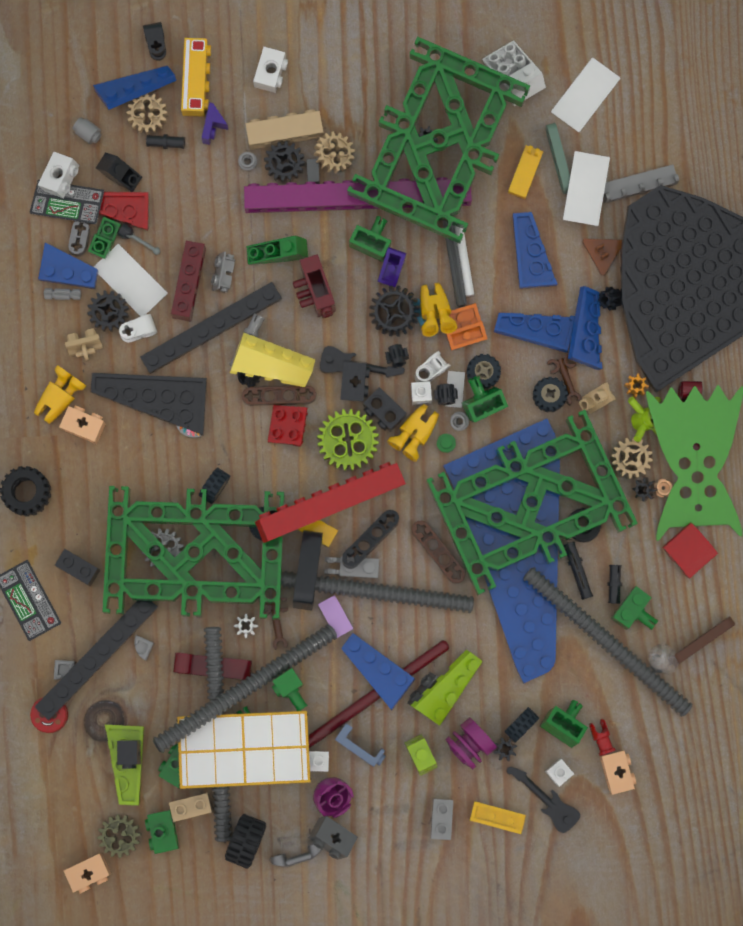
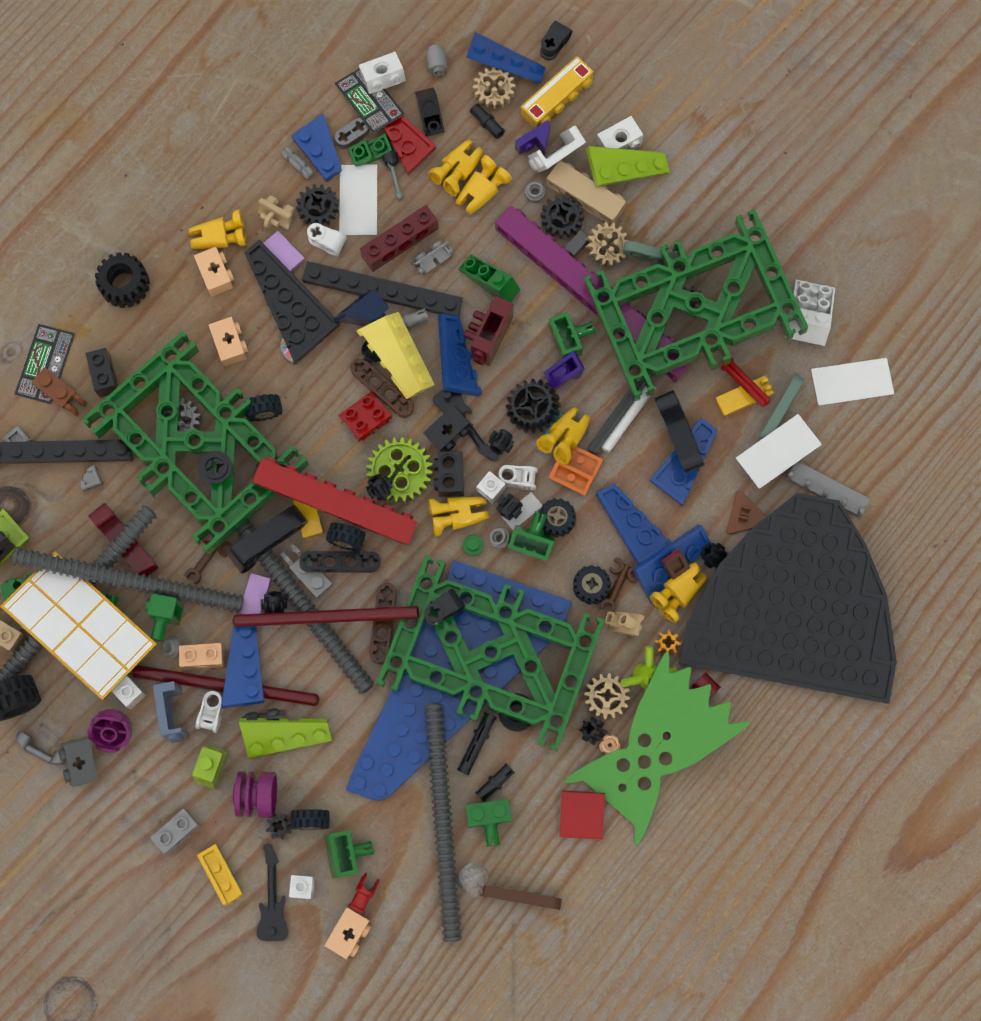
camera: 50 degrees right, 5 degrees down
white gear [234,614,258,638] -> none
none -> dark orange hinge [31,367,87,416]
none -> light grey plate [163,637,181,658]
none -> light nougat brick [179,643,226,670]
none -> white piece [195,691,223,734]
none -> black gear [198,451,232,484]
none -> light nougat brick [209,317,248,367]
none -> dark red piece [232,606,419,627]
none -> black gear [261,591,287,613]
none -> lavender tile [263,231,305,272]
none -> black wheel [326,522,366,551]
none -> dark blue slope [333,289,389,326]
none -> black gear [366,474,393,500]
none -> black piece [425,588,465,626]
none -> yellow piece [428,139,485,197]
none -> blue wing [438,313,482,396]
none -> yellow piece [455,155,512,215]
none -> white panel [528,126,586,173]
none -> lime wing [586,146,670,187]
none -> sand green beam [622,241,690,271]
none -> yellow piece [650,562,708,624]
none -> black beam [654,390,705,474]
none -> reddish brown plate [661,550,690,580]
none -> red axle [721,357,770,407]

